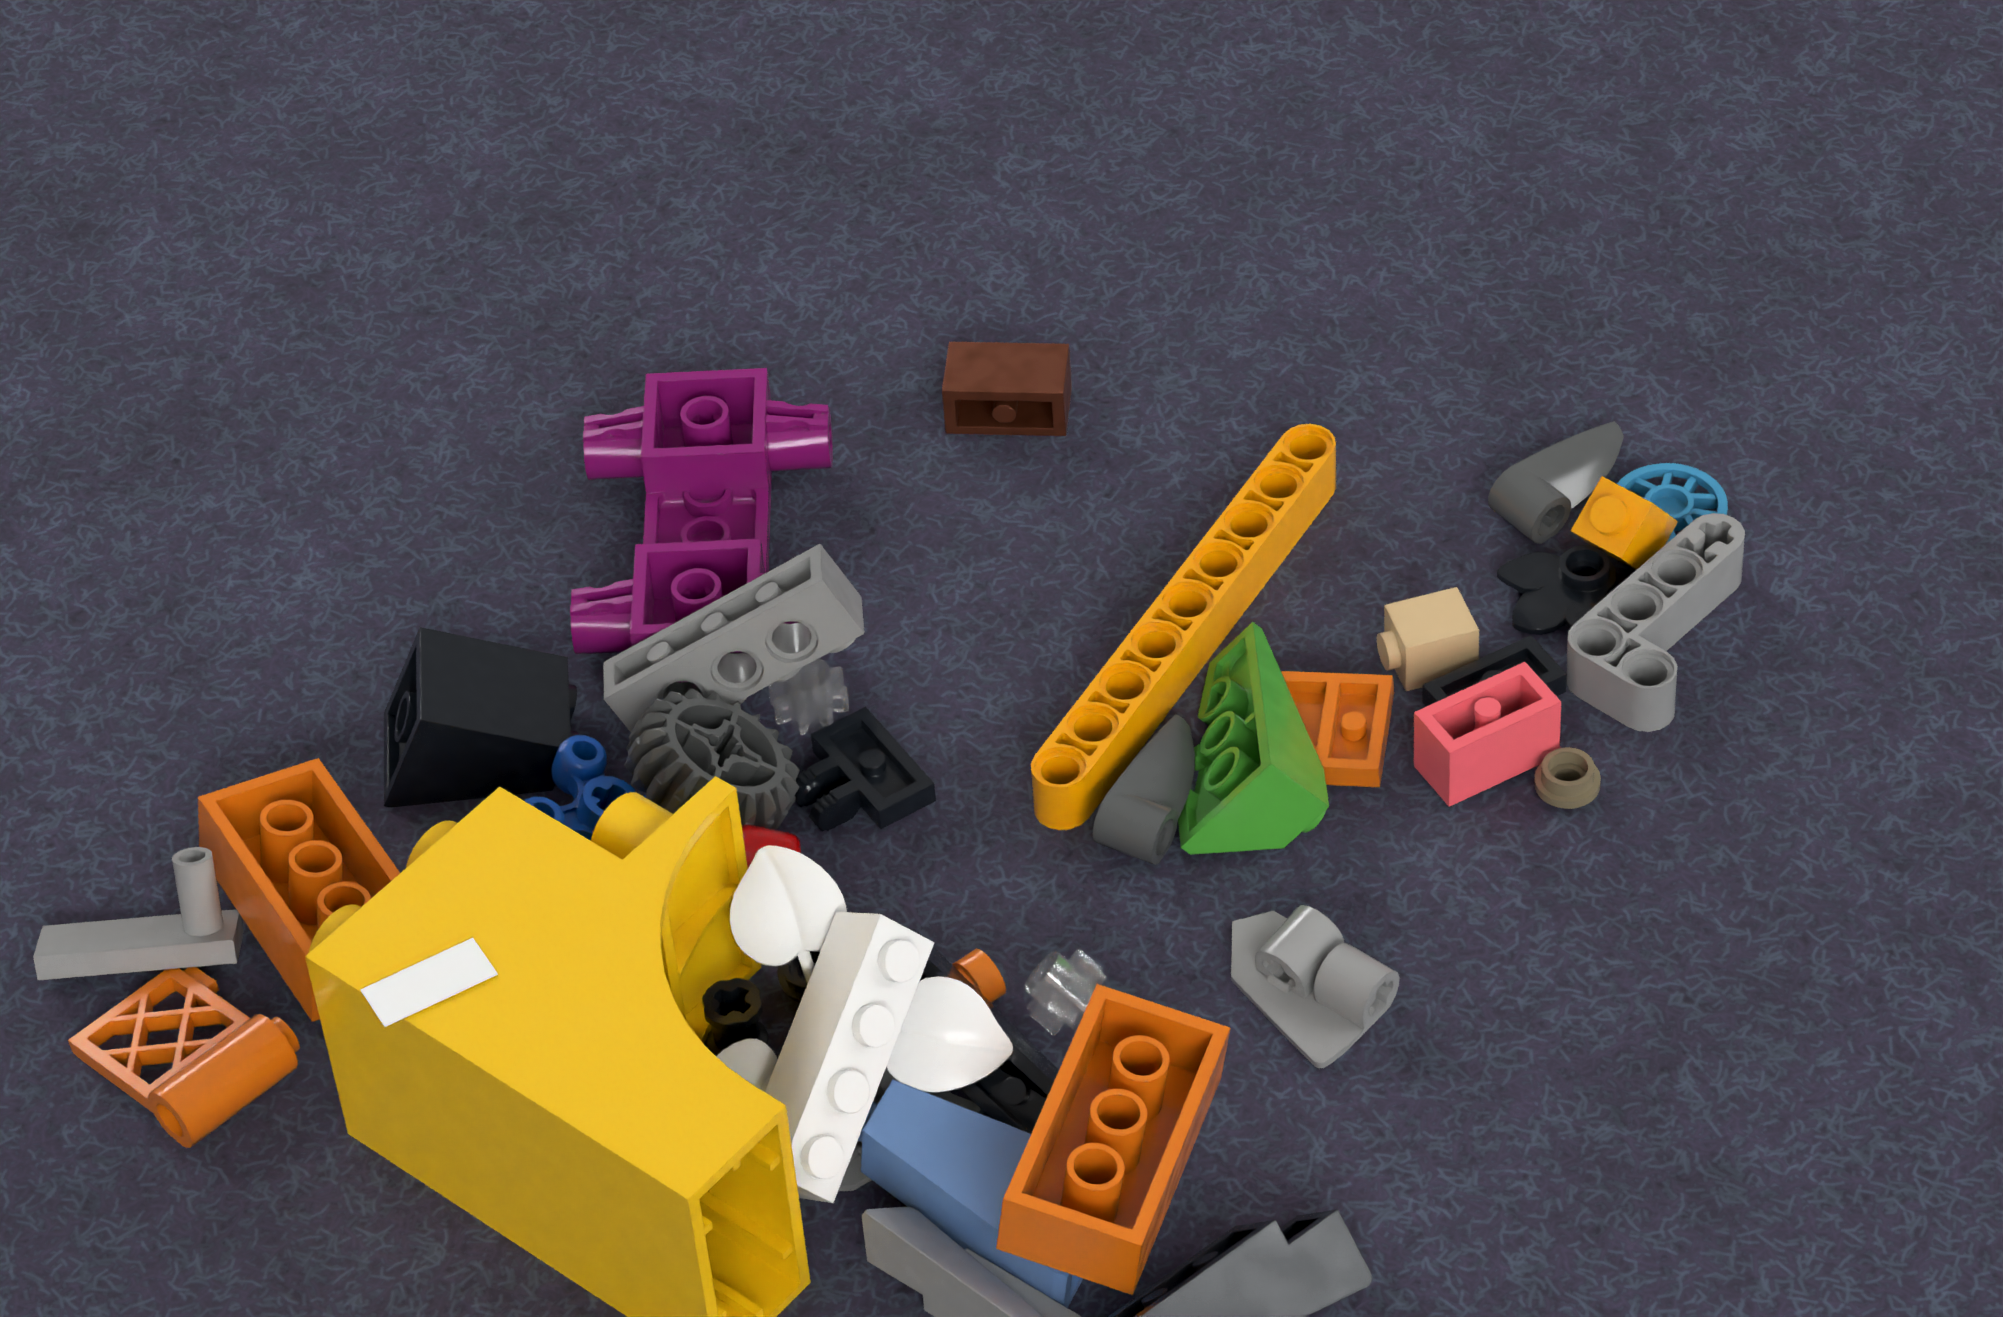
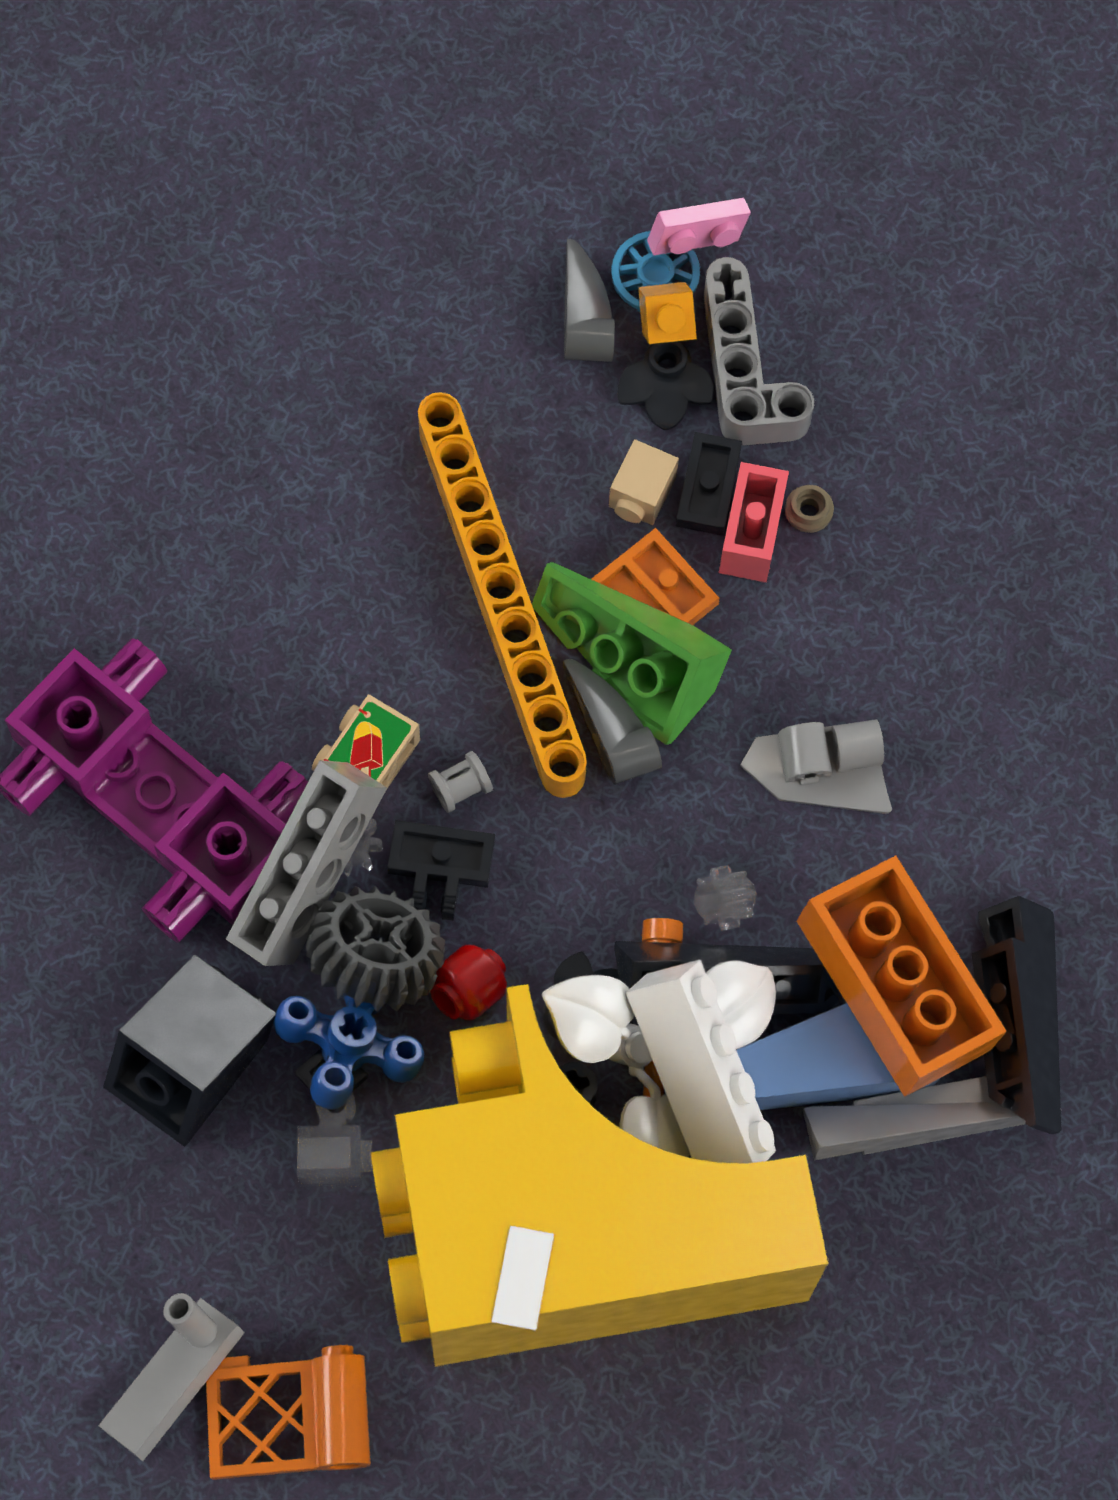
camera: 55 degrees left, 25 degrees up
orange brick [198,758,400,1022] -> none
copper brick [942,342,1072,436] -> none
none -> brick [312,694,420,790]
none -> light grey bush [428,751,493,813]
none -> bright pink plate [647,198,751,256]

